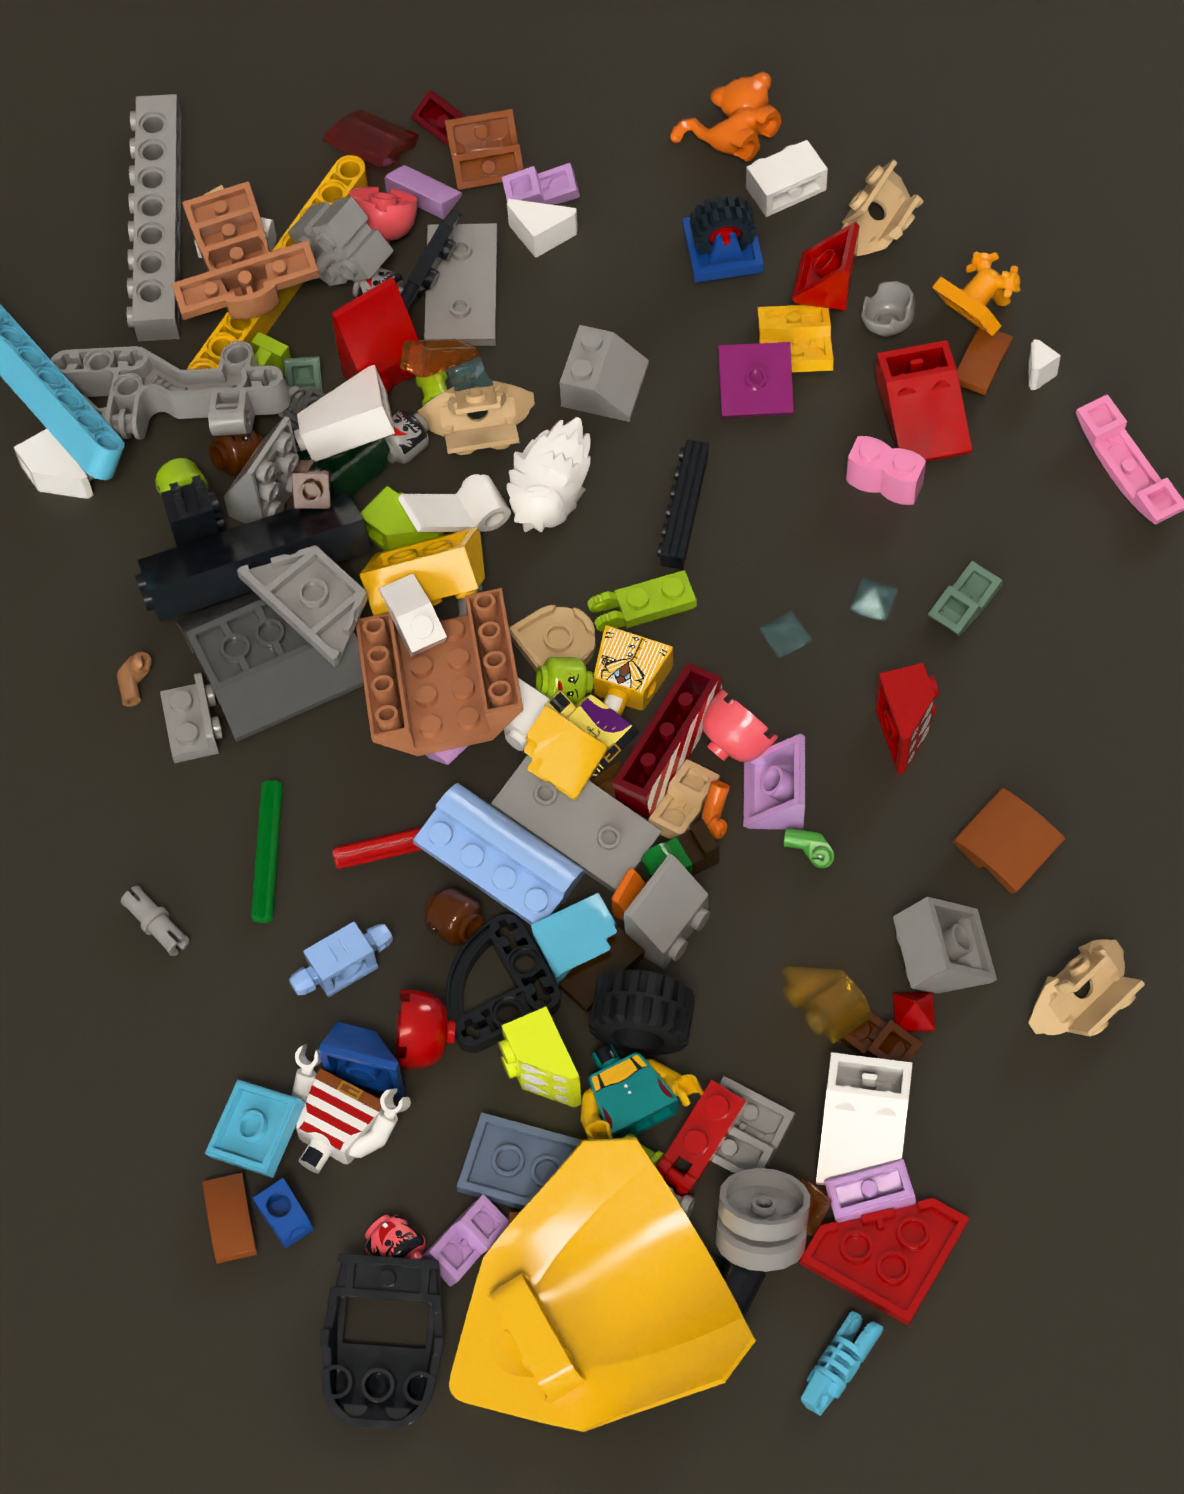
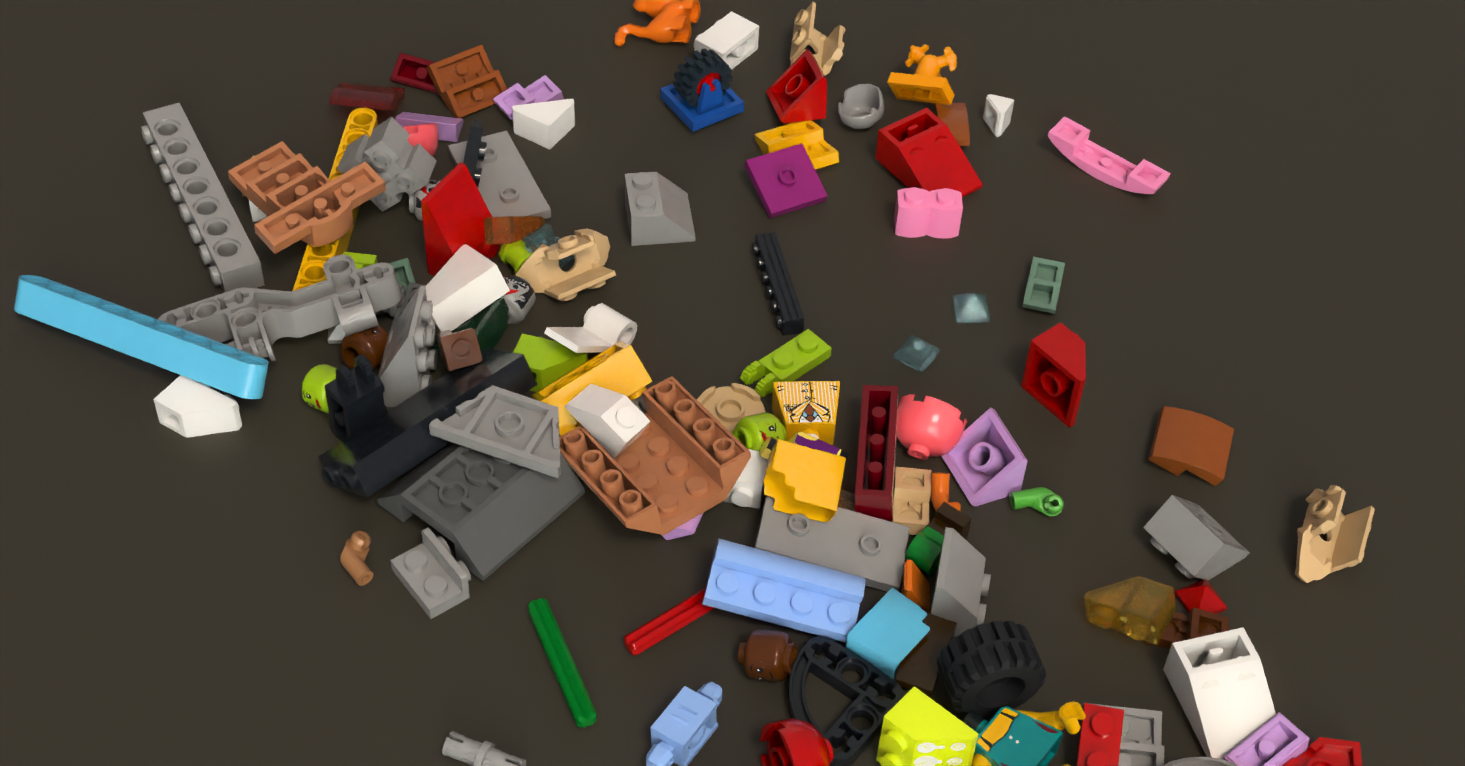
camera: 30 degrees left, 15 degrees down
white head [507,417,591,532] -> none

